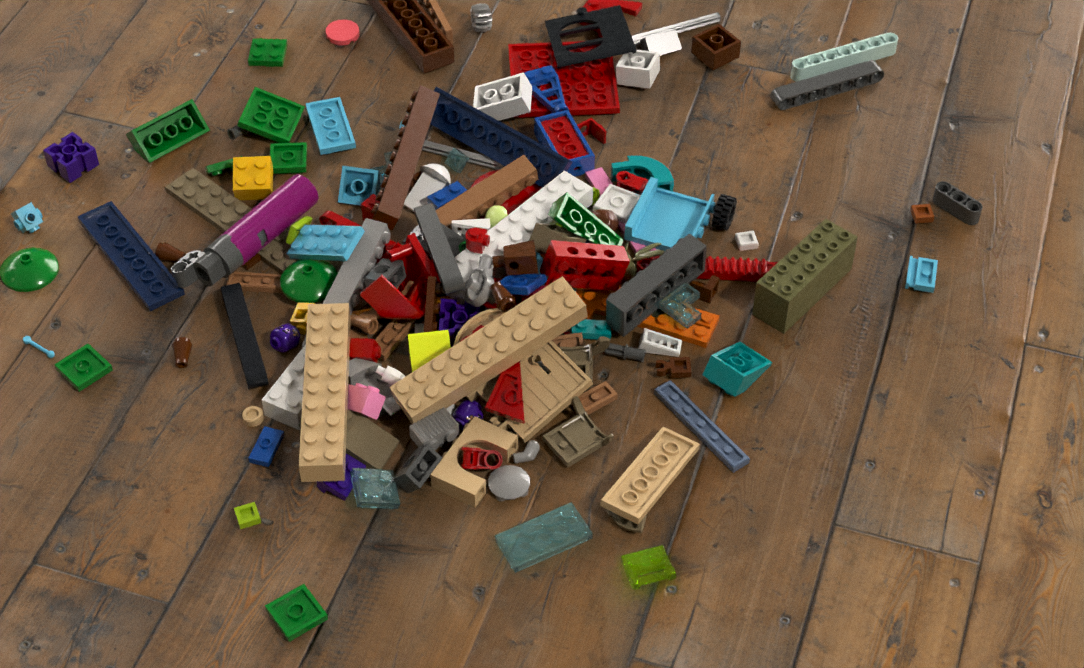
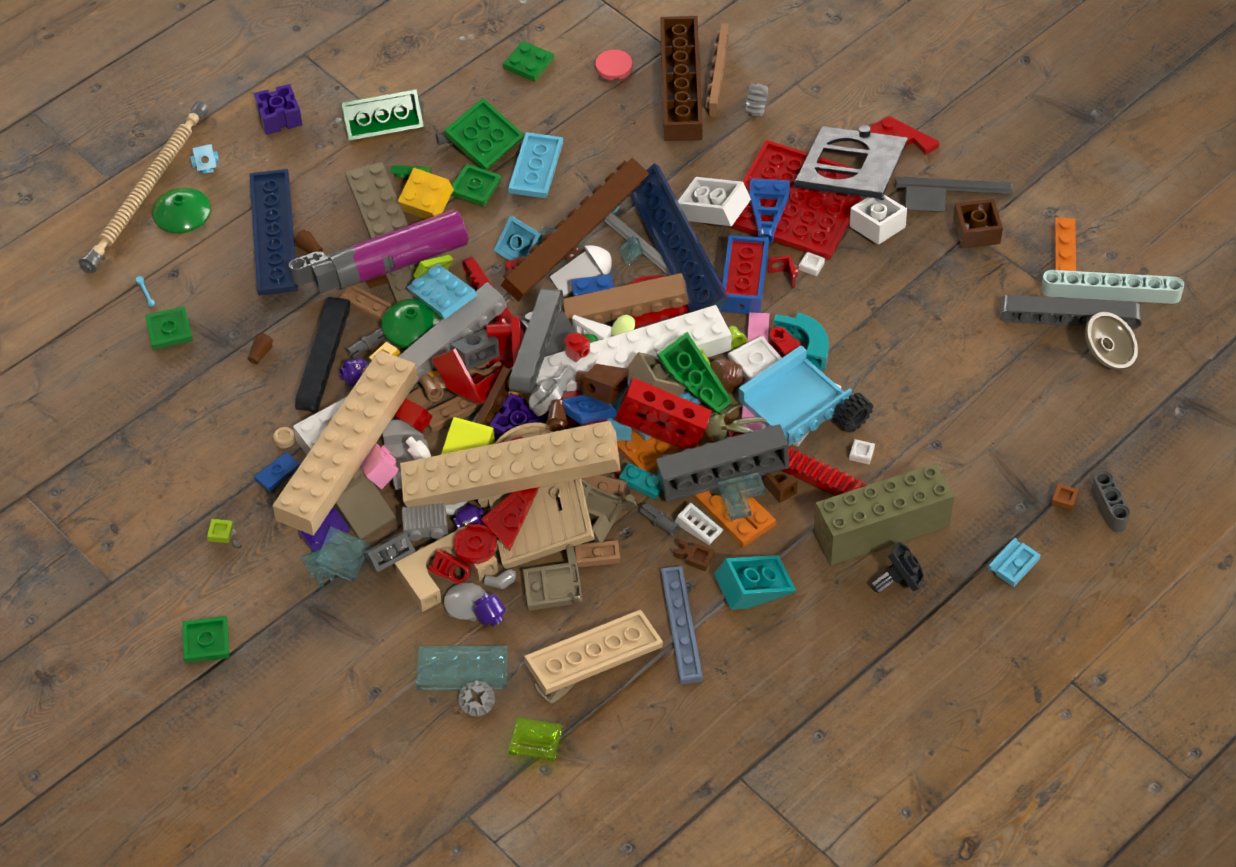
camera: 30 degrees right, 5 degrees up
none -> clear light blue plate [302,549,335,588]
none -> dark grey pin [345,328,386,359]
none -> red tile [454,524,497,564]
none -> light grey gear [458,680,495,716]
none -> dark purple head [473,593,506,627]
none -> white tile [799,252,825,276]
none -> black piece [871,542,924,593]
none -> orange plate [1054,217,1076,271]
none -> dark tan dish [1085,312,1138,370]

